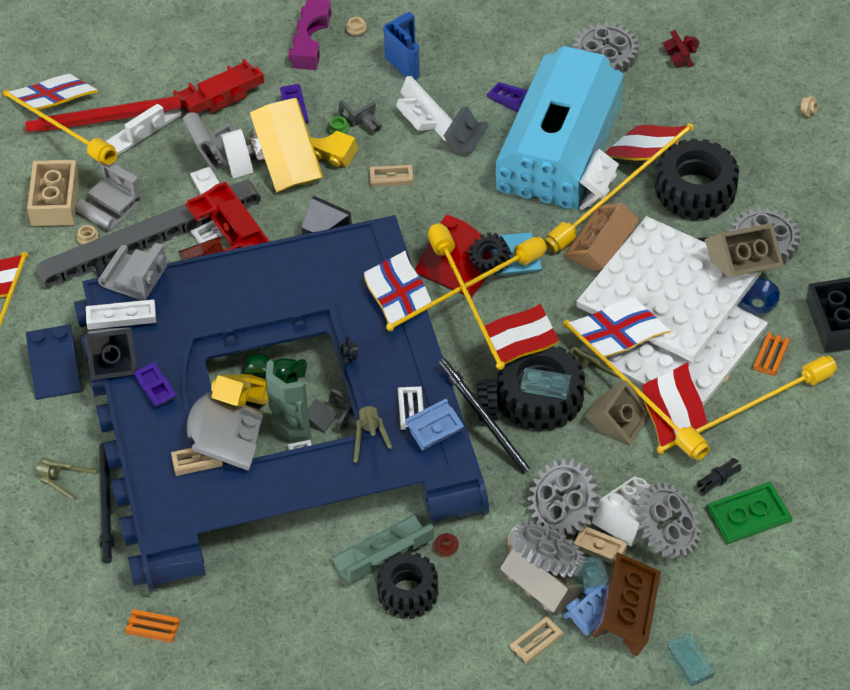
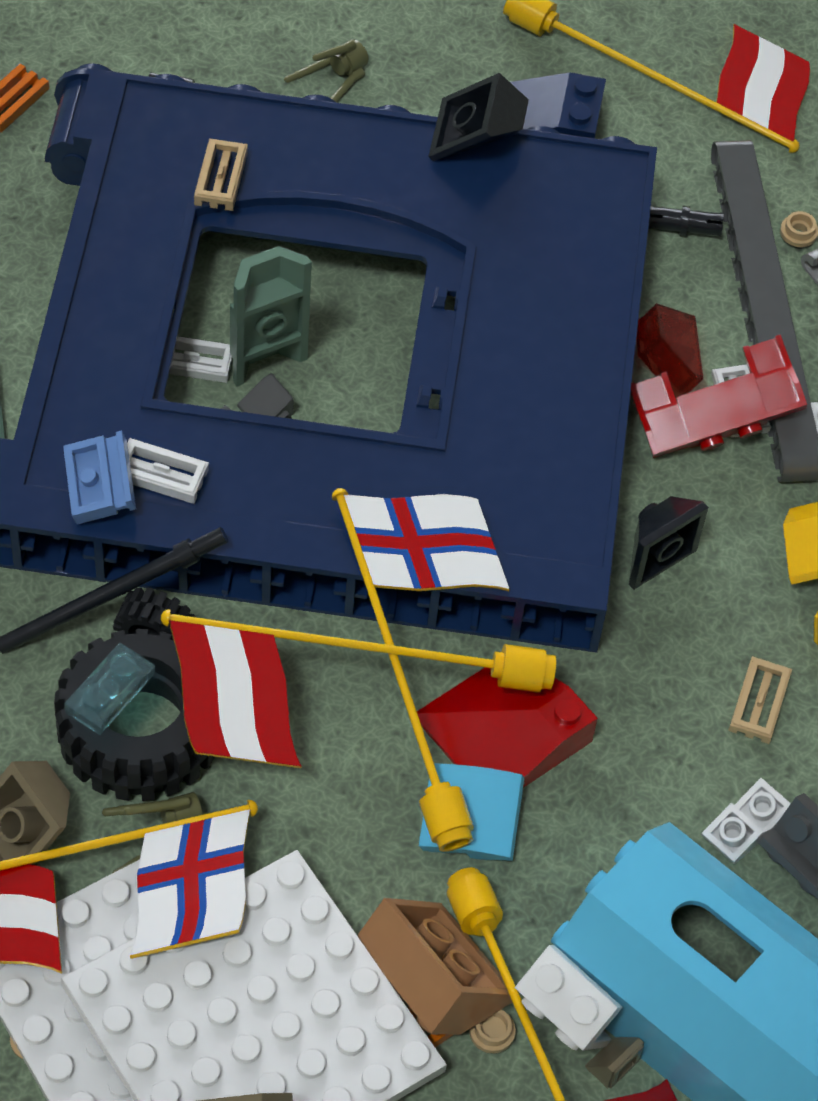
camera: 105 degrees right, 5 degrees up
white plate [86,300,156,330] -> none
light grey piece [98,243,167,301] -> none
dark purple slope [134,362,176,407] -> none
light grey slope [187,392,263,470] -> none
yellow arch [211,374,268,406] -> none
dark green animal [244,353,308,384] -> none
black plate [340,337,358,365] -> none
olive plant [353,406,392,463] -> none
black tyre [468,233,512,276] -> none
none -> white slope [702,778,791,864]

